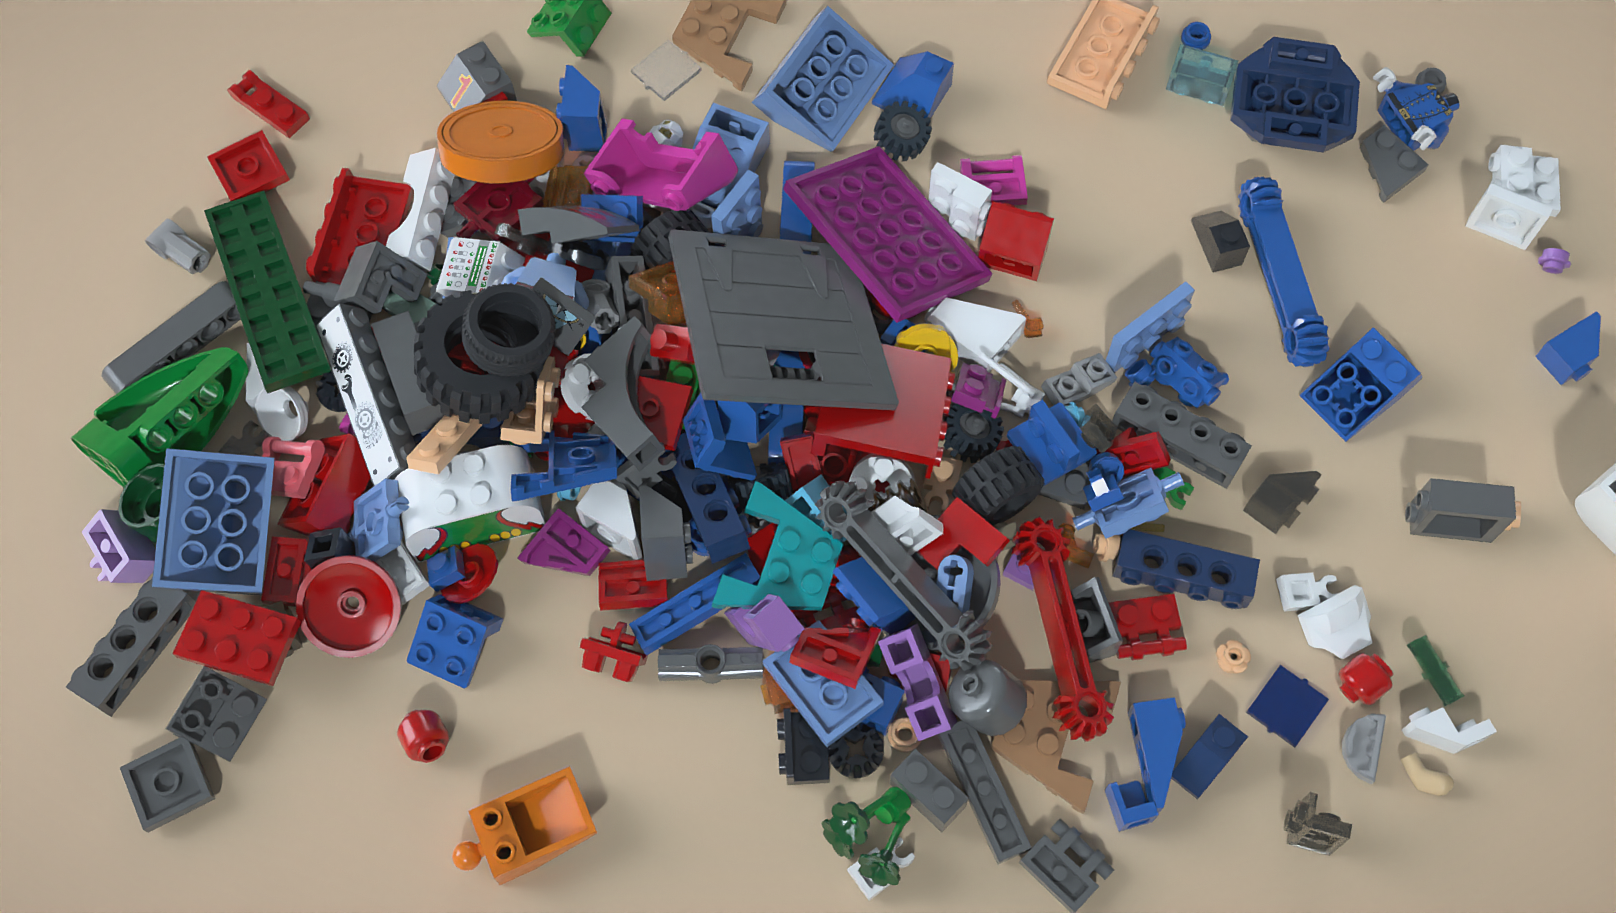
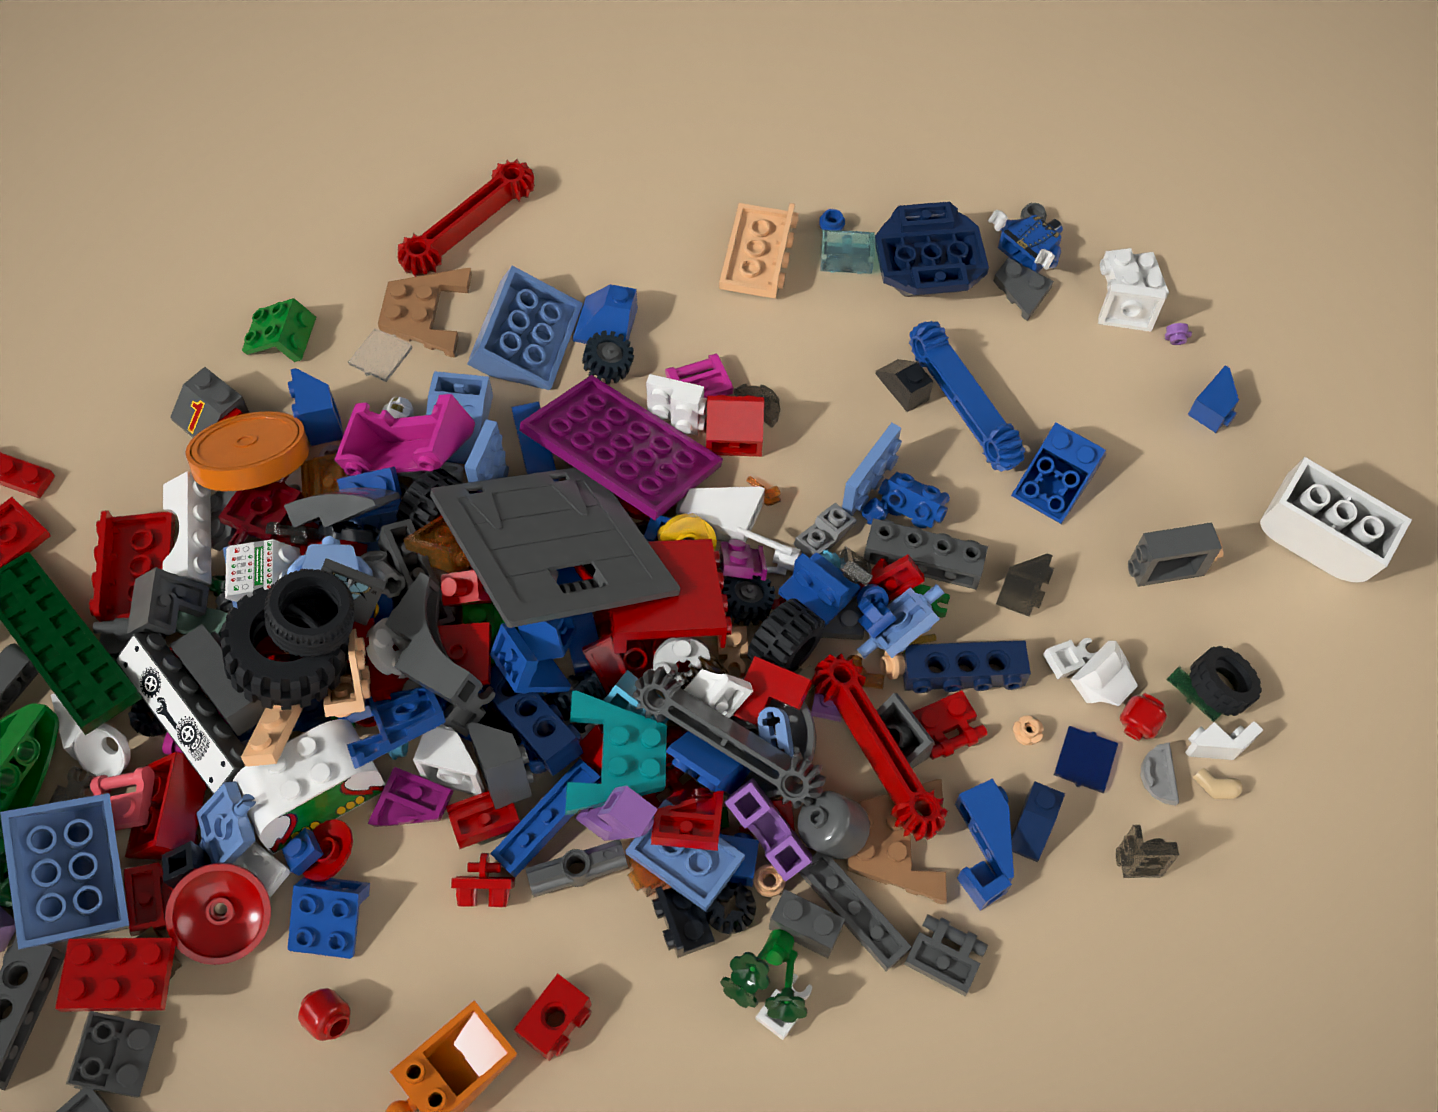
camera: 20 degrees left, 5 degrees down
none -> red brick [514,973,592,1061]
none -> clear smoke plate [734,384,780,428]
none -> black tyre [1189,646,1262,716]

